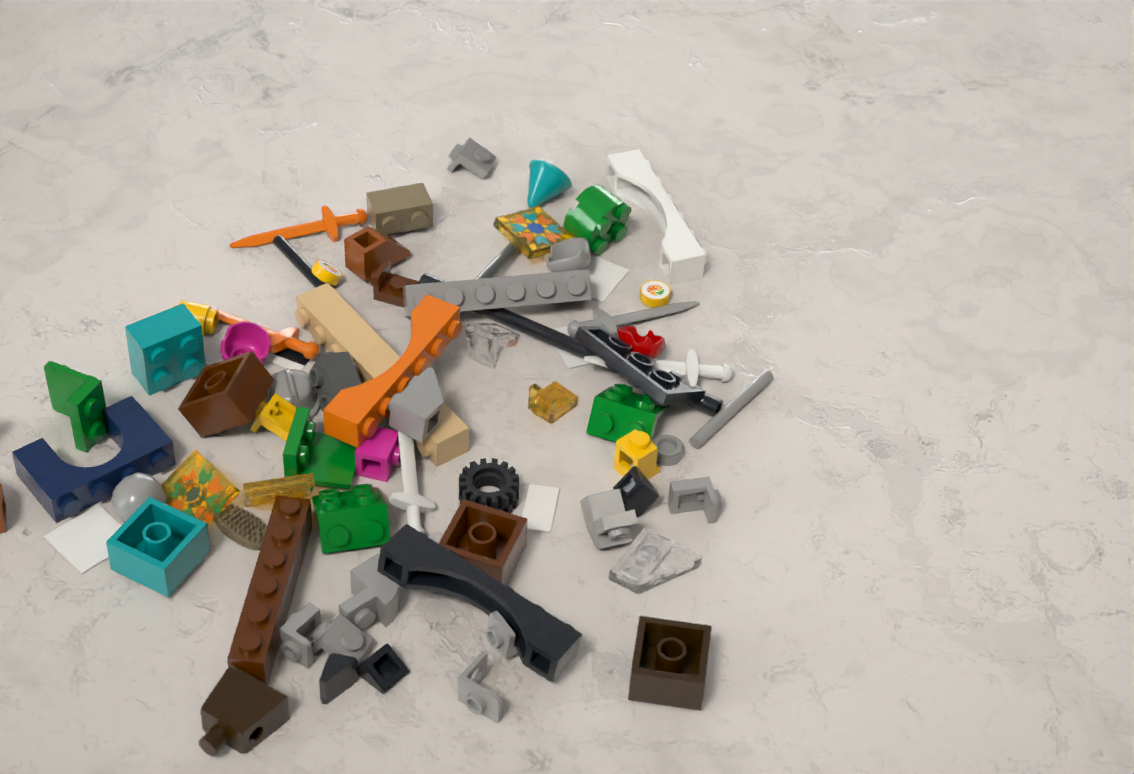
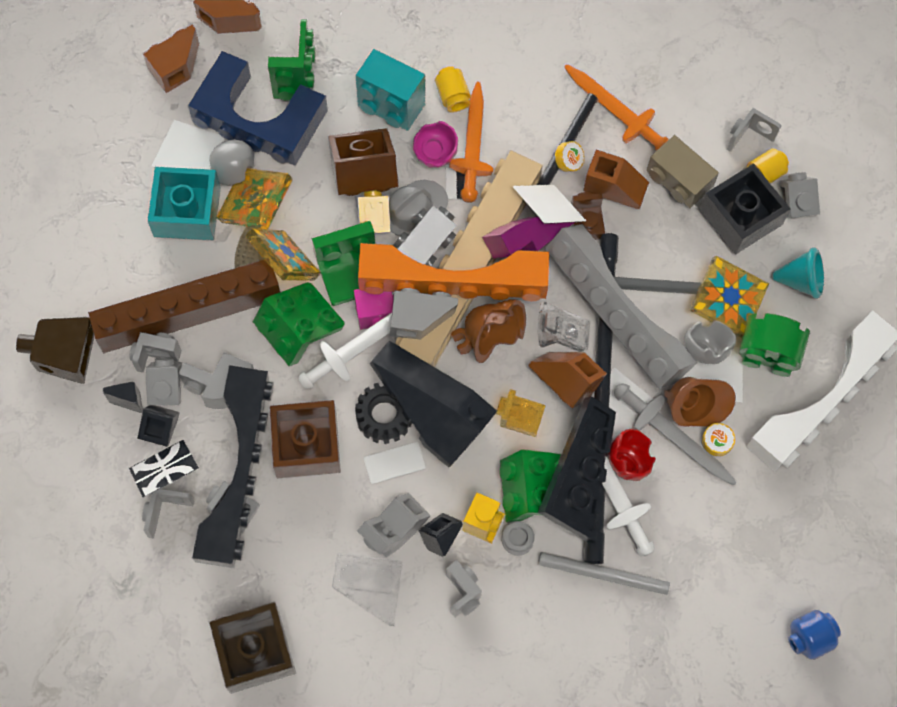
camera: 65 degrees right, 25 degrees up
none -> sticker [129,440,199,498]
none -> black wedge [370,341,497,468]
none -> dark orange helmet [451,299,527,363]
none -> magenta slope [482,216,575,258]
none -> white sticker [512,185,586,223]
none -> dark orange slope [528,352,607,409]
none -> dark orange piece [664,377,736,427]
none -> black brick [699,163,791,255]
none -> light grey bracket [727,108,781,152]
none -> yellow brick [743,148,789,184]
none -> blue head [788,610,841,660]

